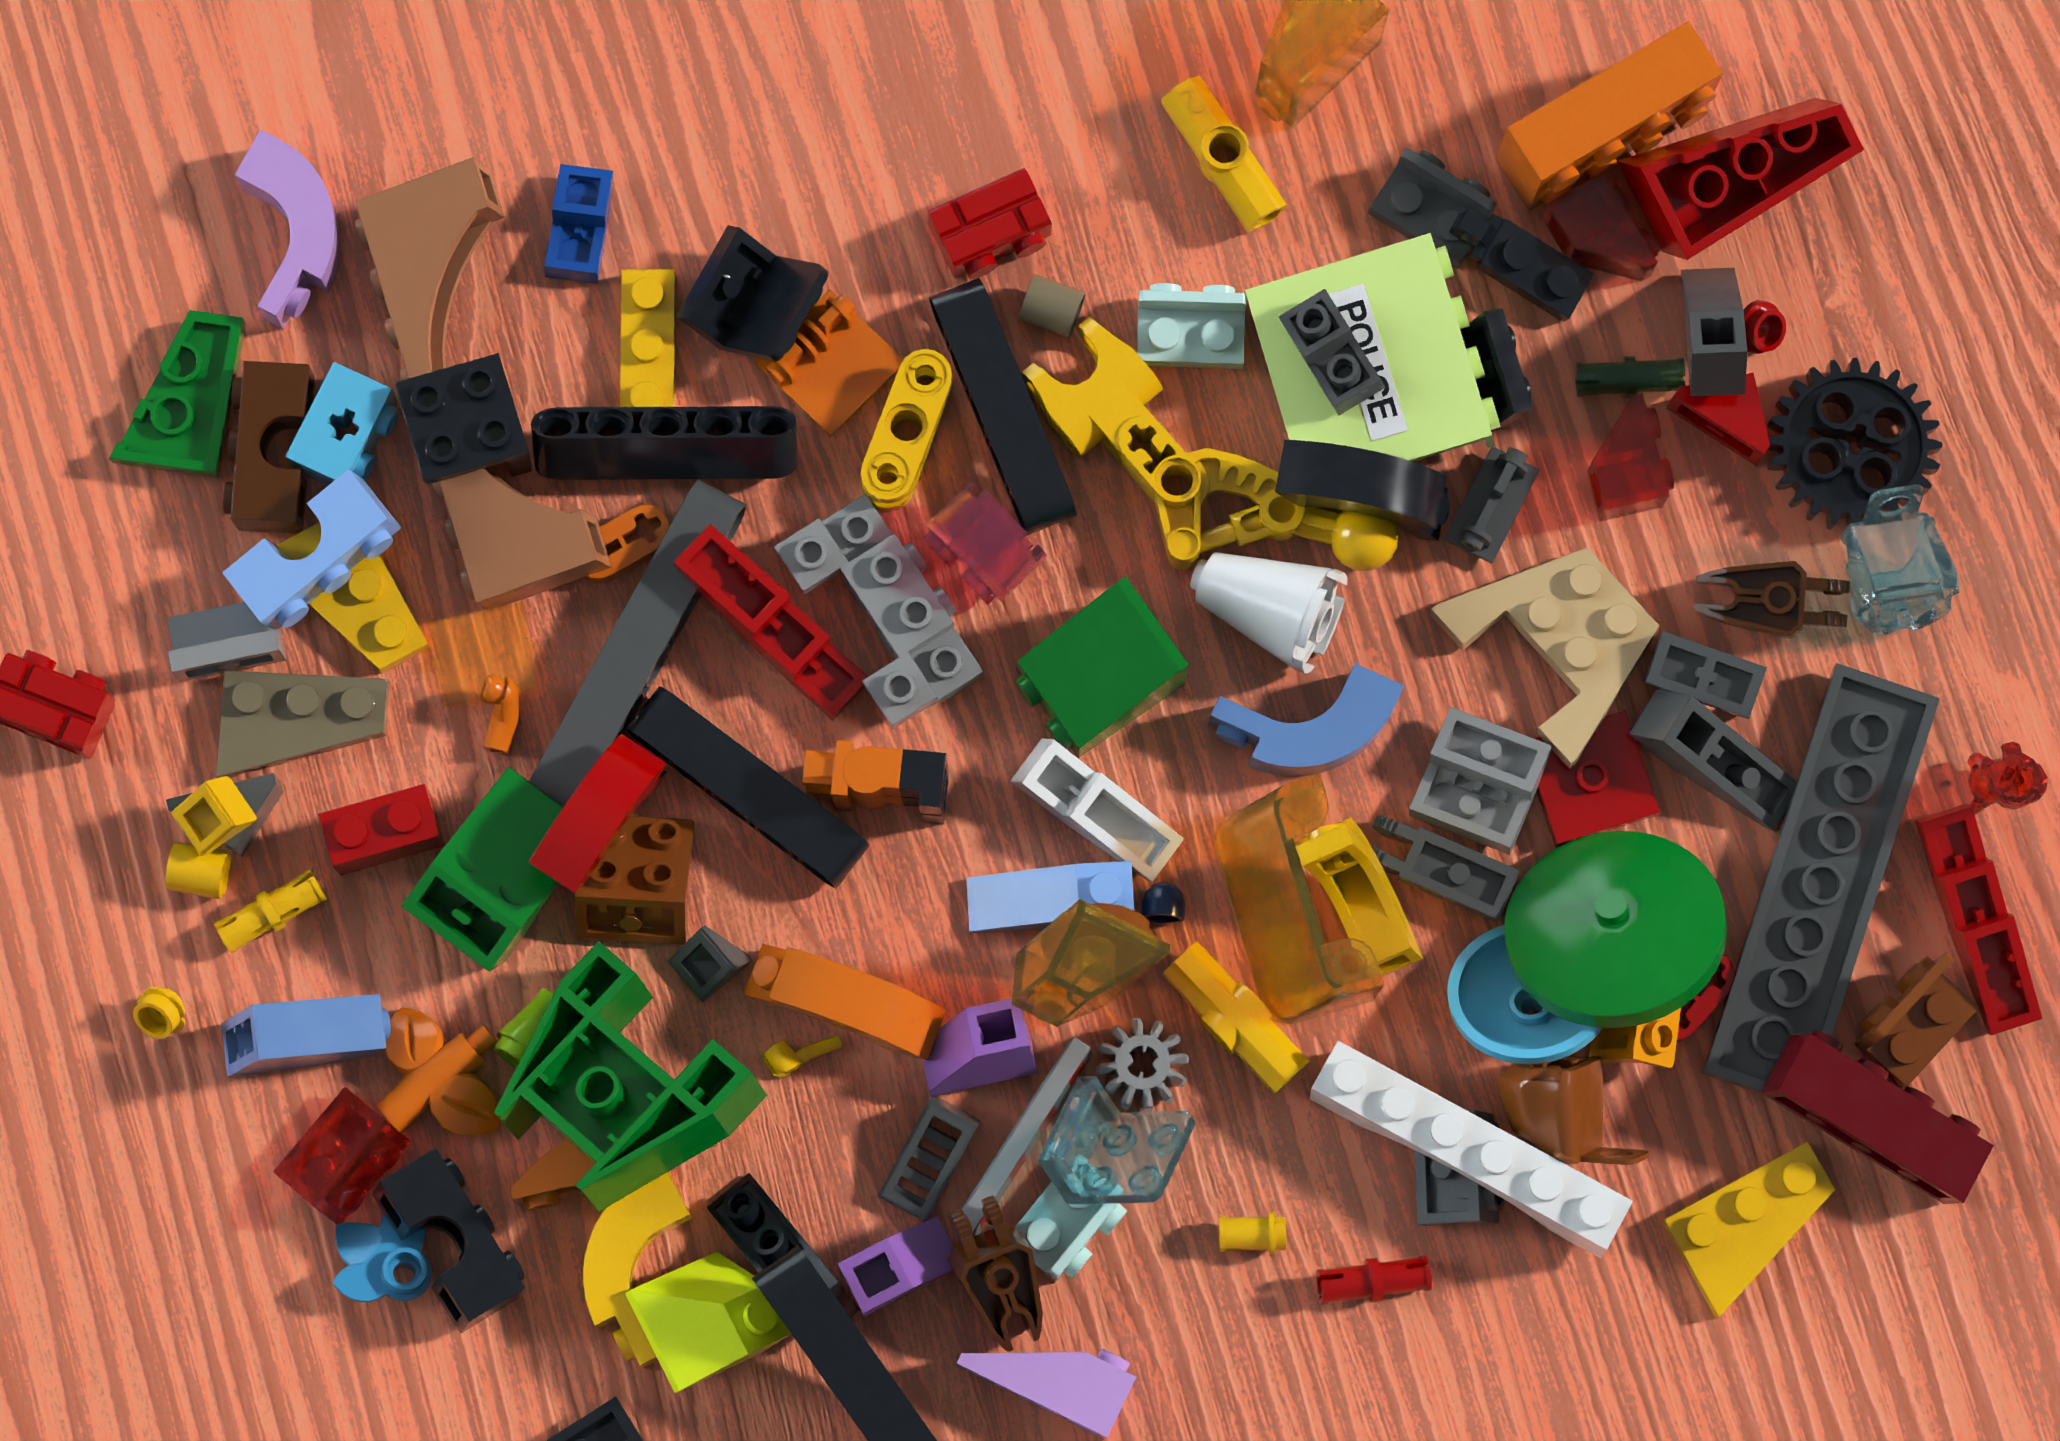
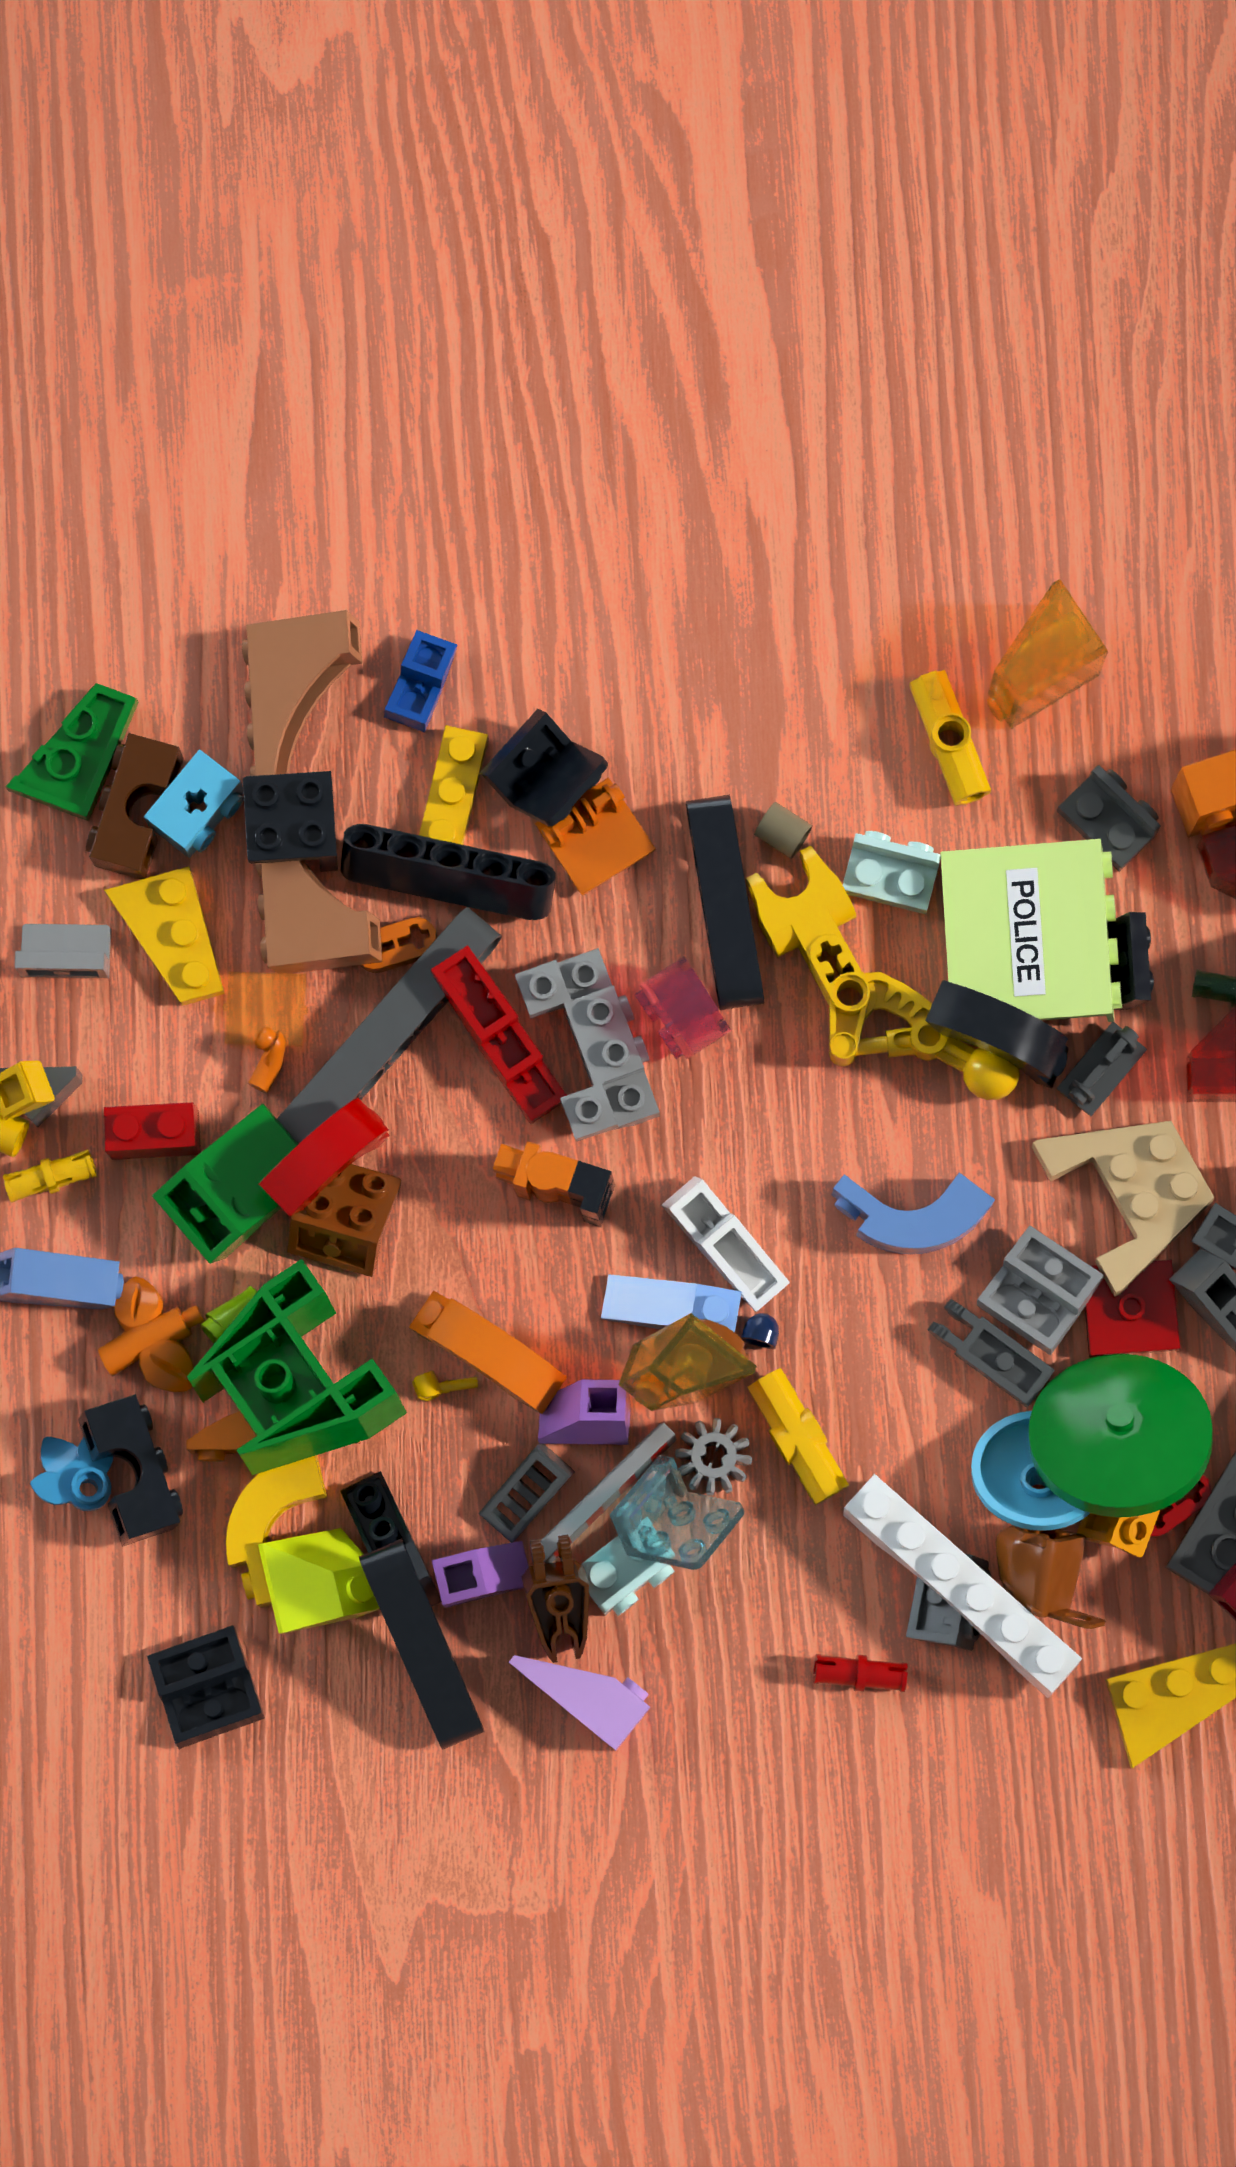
camera: 20 degrees right, 0 degrees up
dark tan wing [216,670,390,778] -> none
light blue arch [222,469,401,630] -> none
lavender arch [234,130,341,329] -> none
clear red bracket [273,1087,409,1224] -> none
black beam [625,686,870,889] -> none
dark grey slope [668,925,752,1002] -> none
yellow piece [860,349,952,512] -> none
red brick [927,167,1052,279] -> none
green slope [1014,576,1189,758] -> none
white cone [1190,552,1348,674] -> none
clear yellow windscreen [1214,773,1384,1025] -> none
yellow pin [1219,1211,1287,1256] -> none
dark grey slope [1279,289,1385,416] -> none
yellow arch [1295,817,1423,981] -> none
black hinge [1449,209,1594,321] -> none

